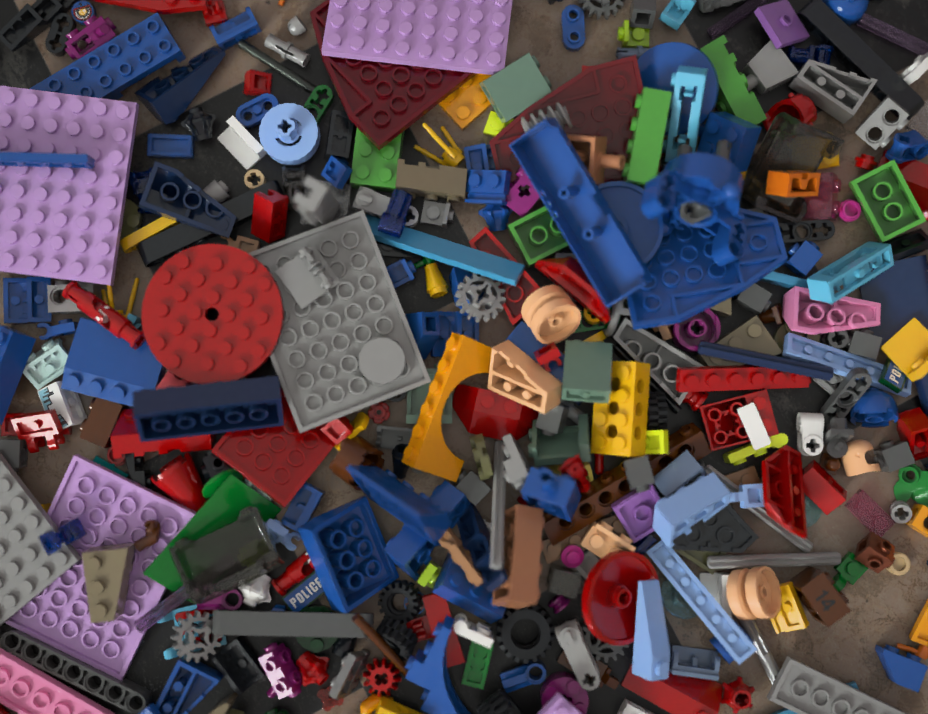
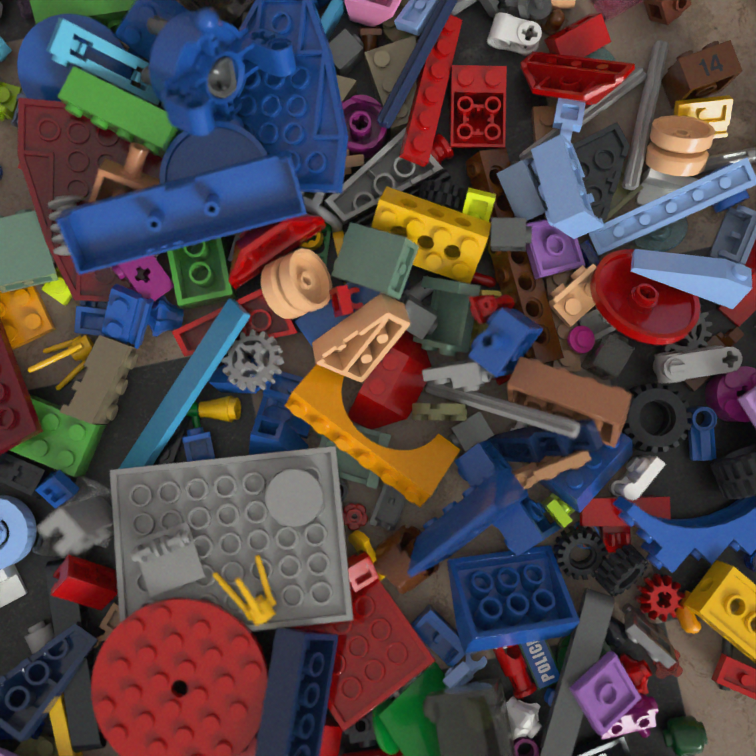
camera: 75 degrees left, 0 degrees up
tan bush [244,169,266,190] -> none
light grey piece [351,186,419,228] -> none
reddish brown bar [352,613,408,677] -> none
clear blue piece [377,189,413,239] -> none
black cone [392,444,410,479] -> none
flat silver bracket [420,200,454,228] -> none
green plate [461,640,494,690] -> none
magenta bush [548,591,570,614] -> none
neon yellow hinge [722,433,789,466] -> none
white sticker [737,403,771,450] -> none
green plate [833,551,868,592] -> none
none -> yellow plant [212,555,277,626]
none -> medium lavender plate [569,651,641,736]

